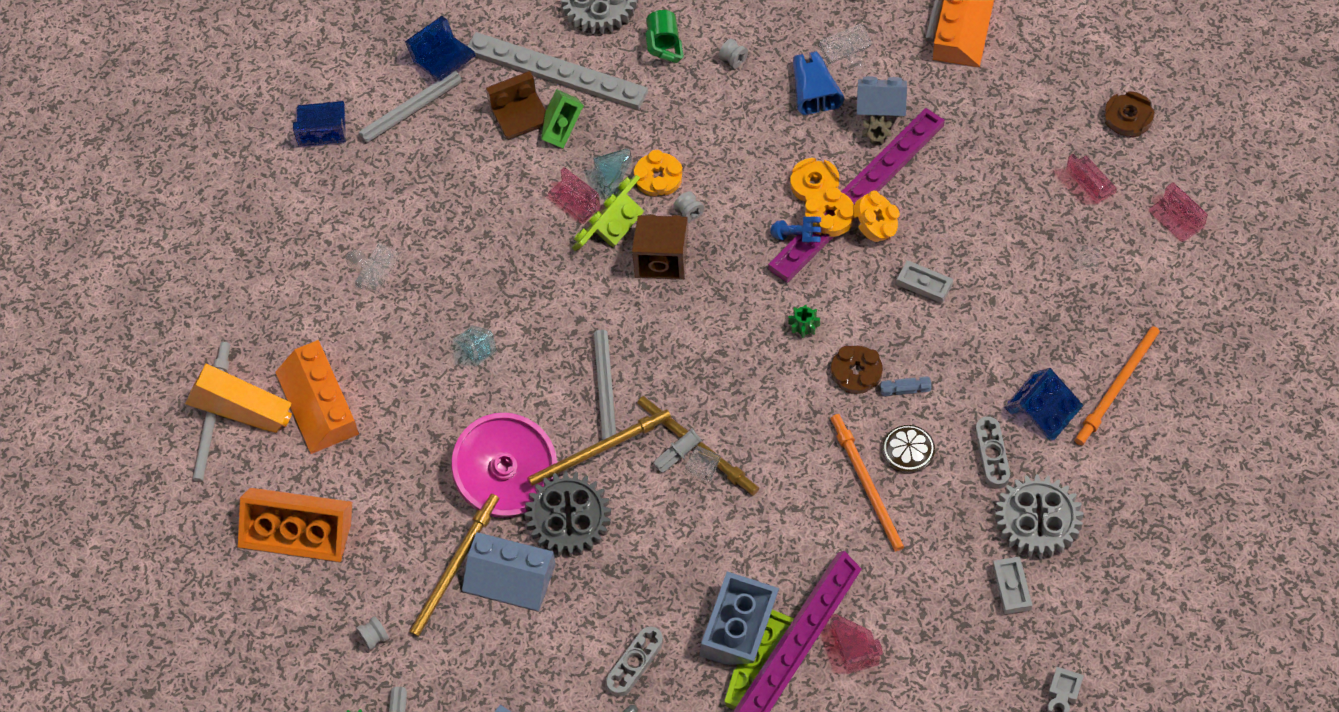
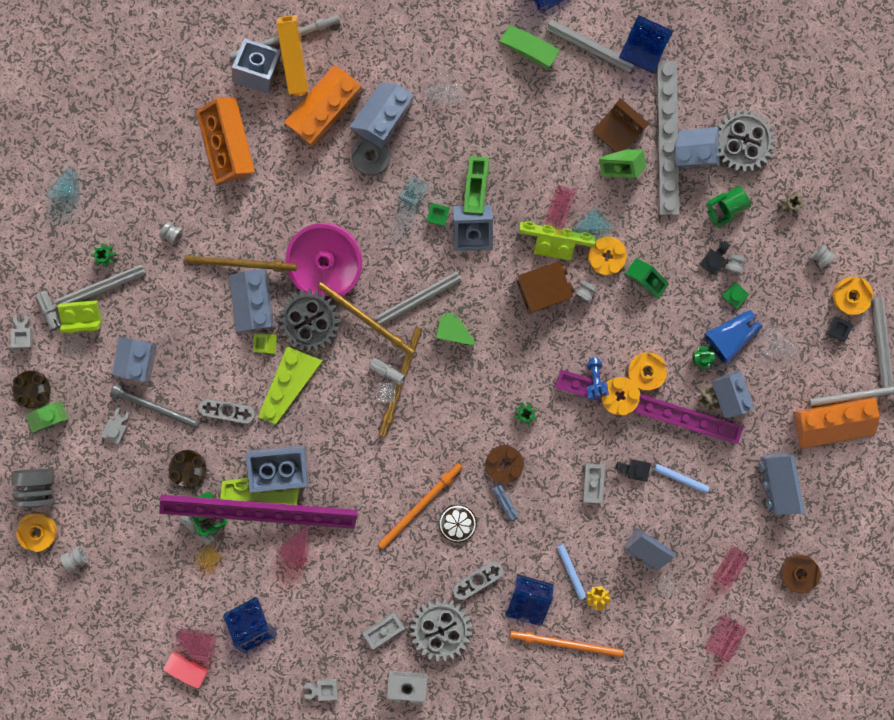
camera: 60 degrees right, 30 degrees up
light orange plate [854,191,900,242] -> none
none -> sand blue slope [231,38,281,94]
none -> lime slope [253,333,277,354]
none -> lime wing [258,346,323,424]
none -> sand blue slope [349,83,414,149]
none -> dark grey plate [352,138,390,176]
none -> light grey brick [387,671,427,704]
none -> green plate [426,203,450,227]
none -> bright green slope [436,313,475,345]
none -> sand blue slope [453,205,493,251]
none -> bright green slope [464,156,490,214]
none -> bright green slope [499,25,560,70]
none -> light blue bar [557,544,586,600]
none -> yellow gear [587,586,610,610]
none -> black plate [616,459,651,482]
none -> sand blue slope [624,527,676,570]
none -> green slope [625,258,669,299]
none -> light blue bar [654,464,709,494]
none -> sand blue slope [676,127,719,169]
none -> green gear [692,346,715,369]
none -> black plate [699,241,731,276]
none -> green plate [721,282,750,309]
none -> sand blue slope [759,452,805,515]

